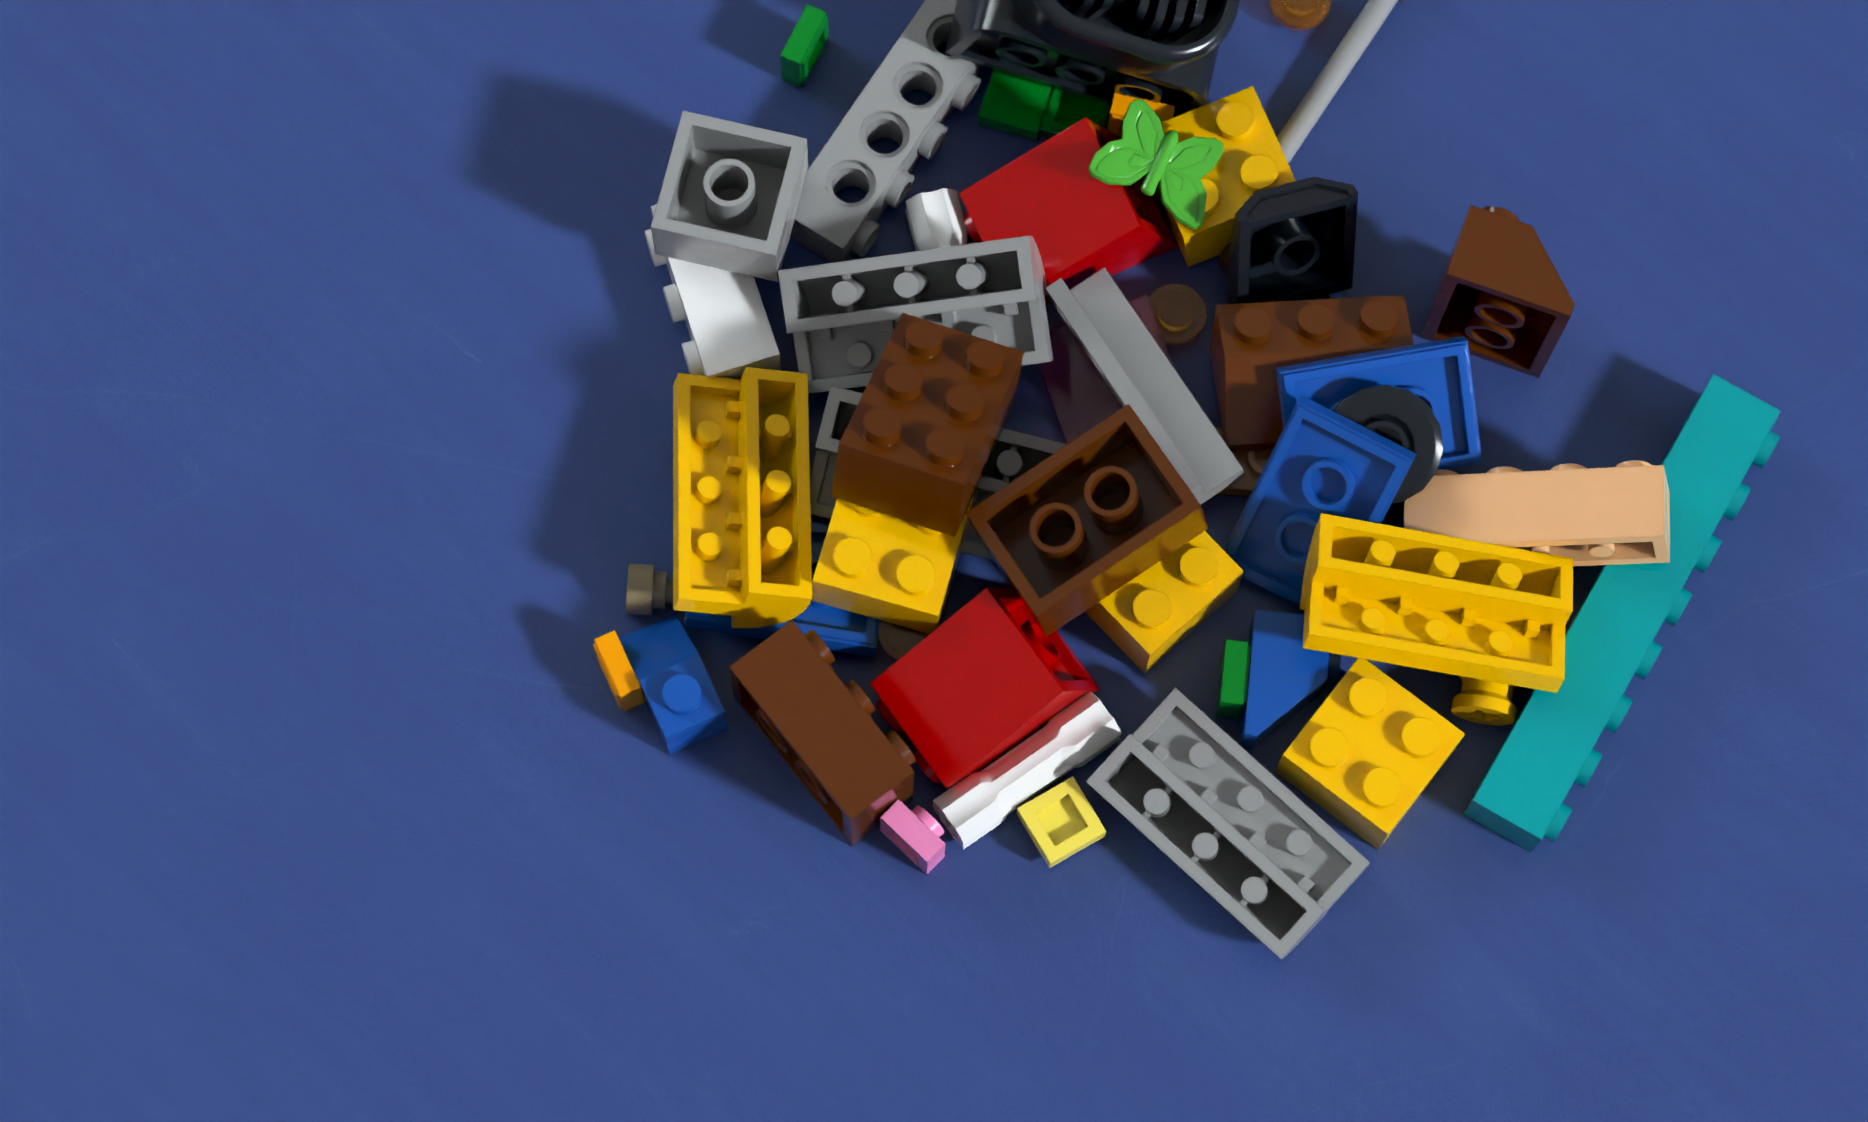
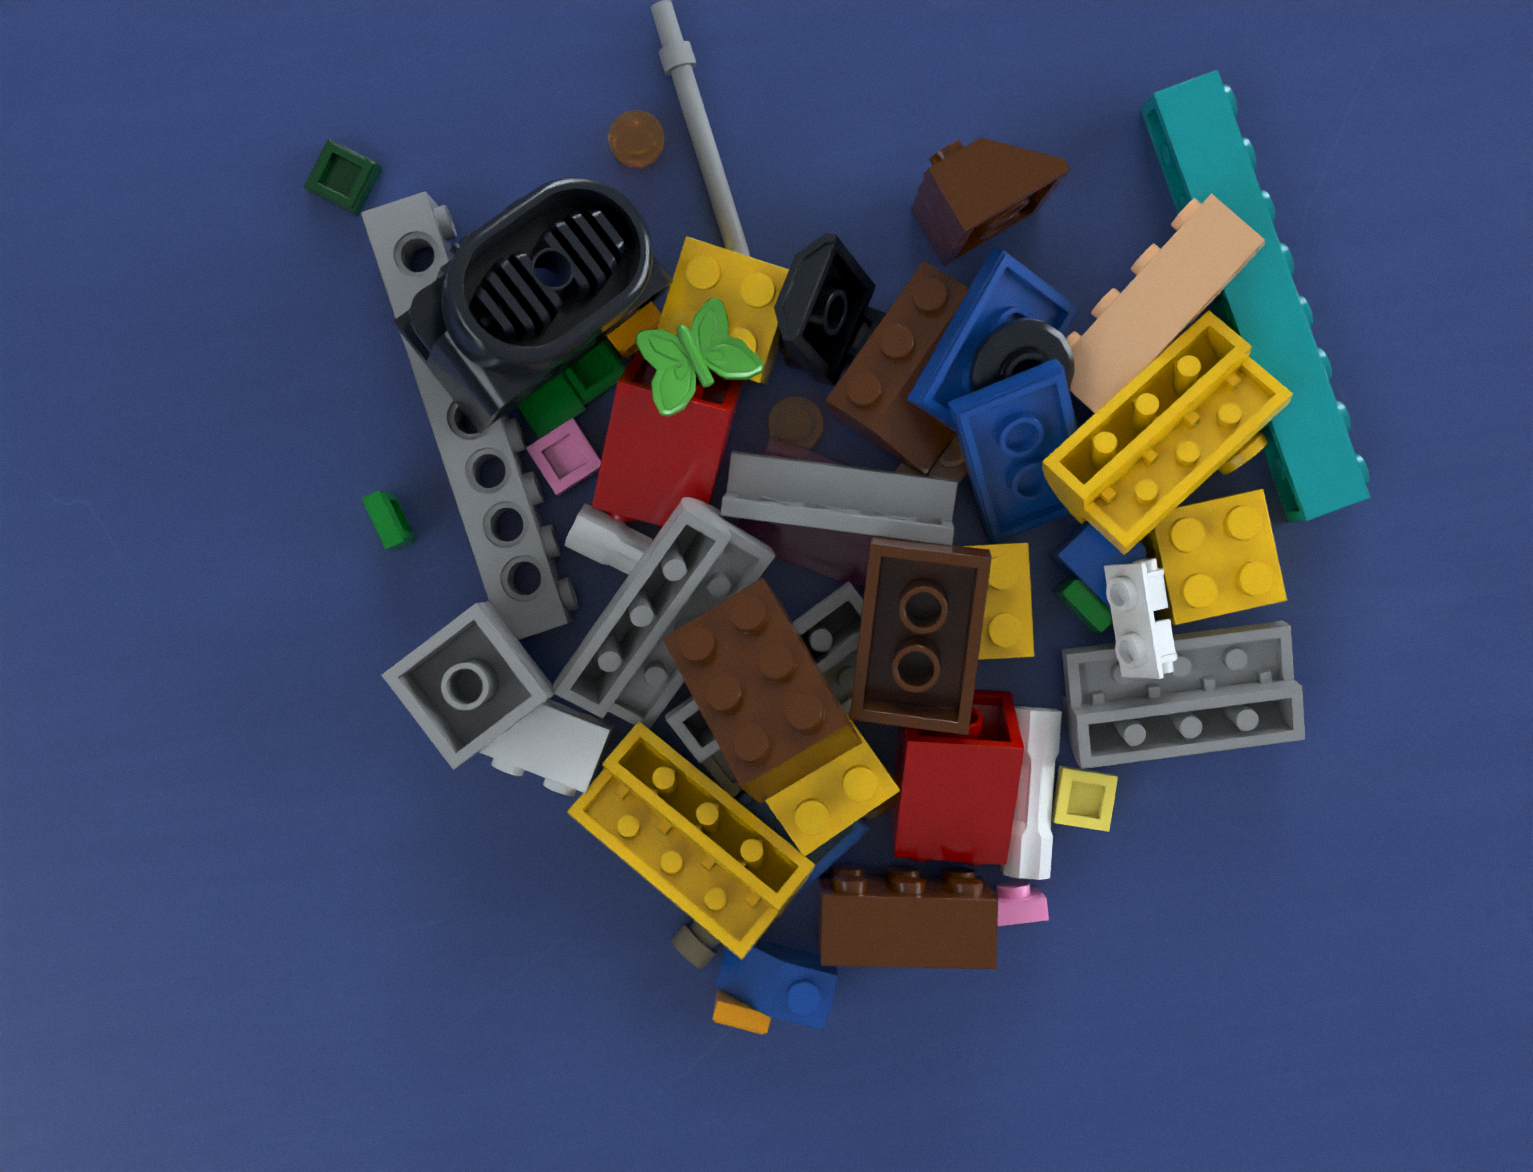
camera: 45 degrees left, 15 degrees up
none -> bright pink plate [526,418,601,496]
none -> white hinge [1104,558,1178,679]

